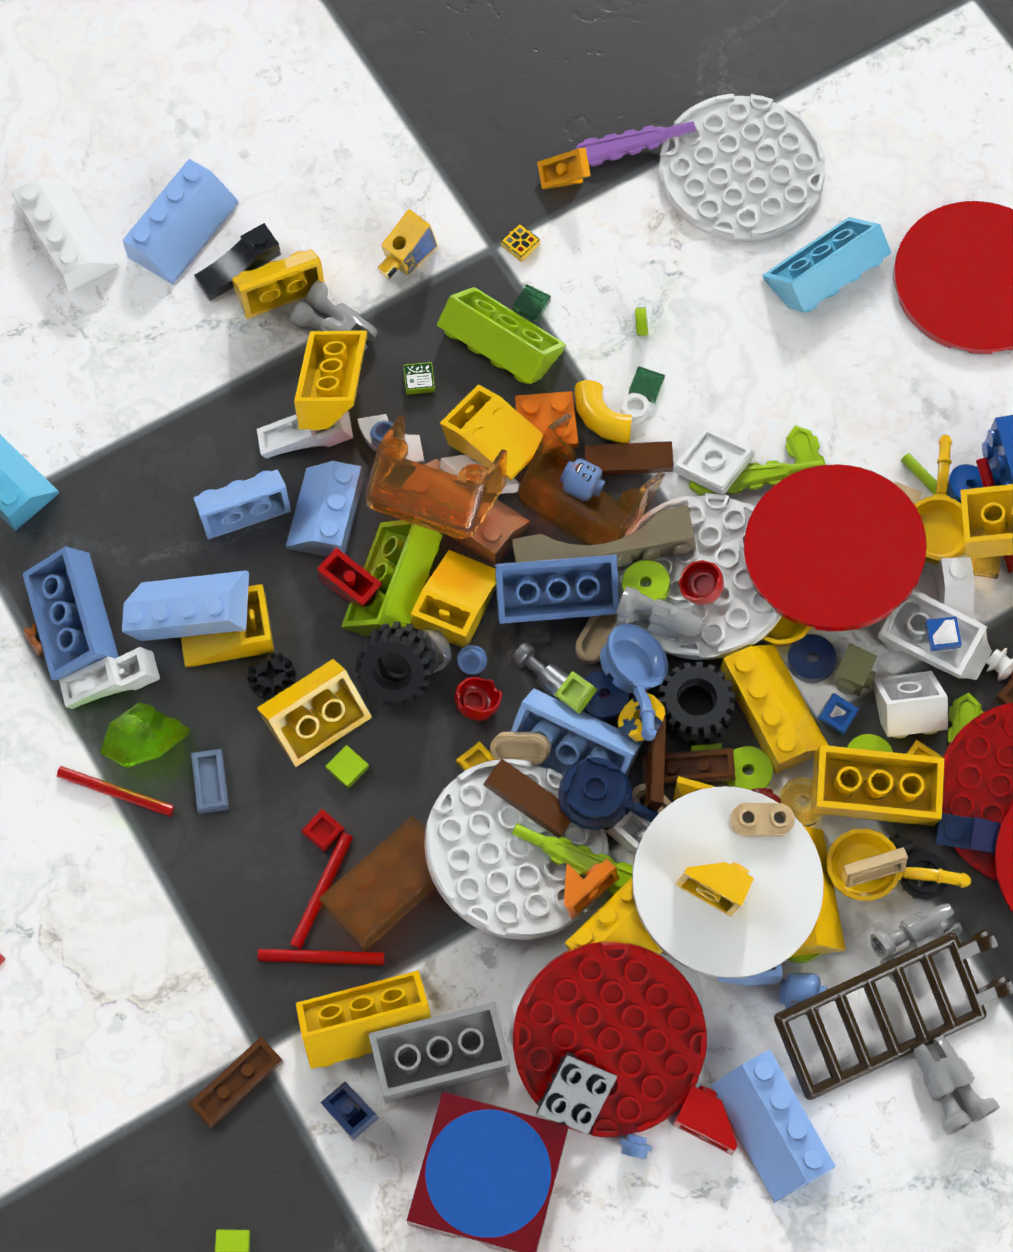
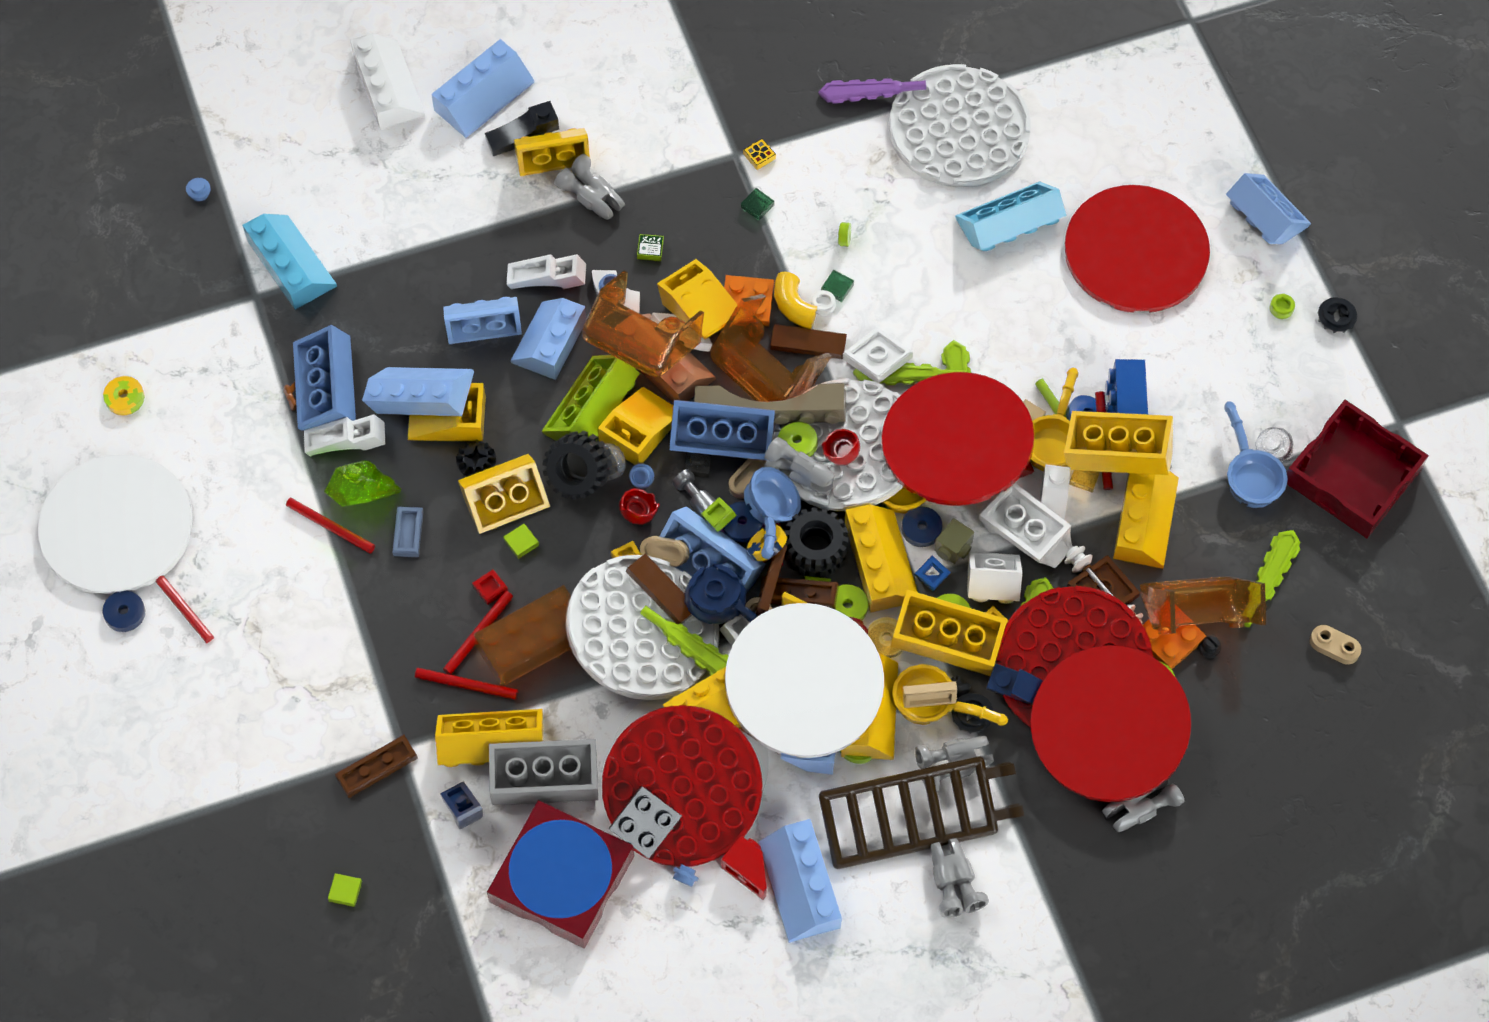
camera: 10 degrees right, 5 degrees down
yellow slope [294,330,367,430] -> none
red slope [317,547,382,607] -> none
yellow torso [377,209,438,279] -> none
lime slope [437,287,567,384] -> none
light orange slope [537,148,591,189] -> none
medium blue head [559,458,605,502] -> none
orange slope [564,859,620,920] -> none
yellow slope [674,862,754,917] -> none
tan plate [729,803,795,837] -> none
medium blue head [780,972,827,1015] -> none
tile [925,616,962,652] -> none

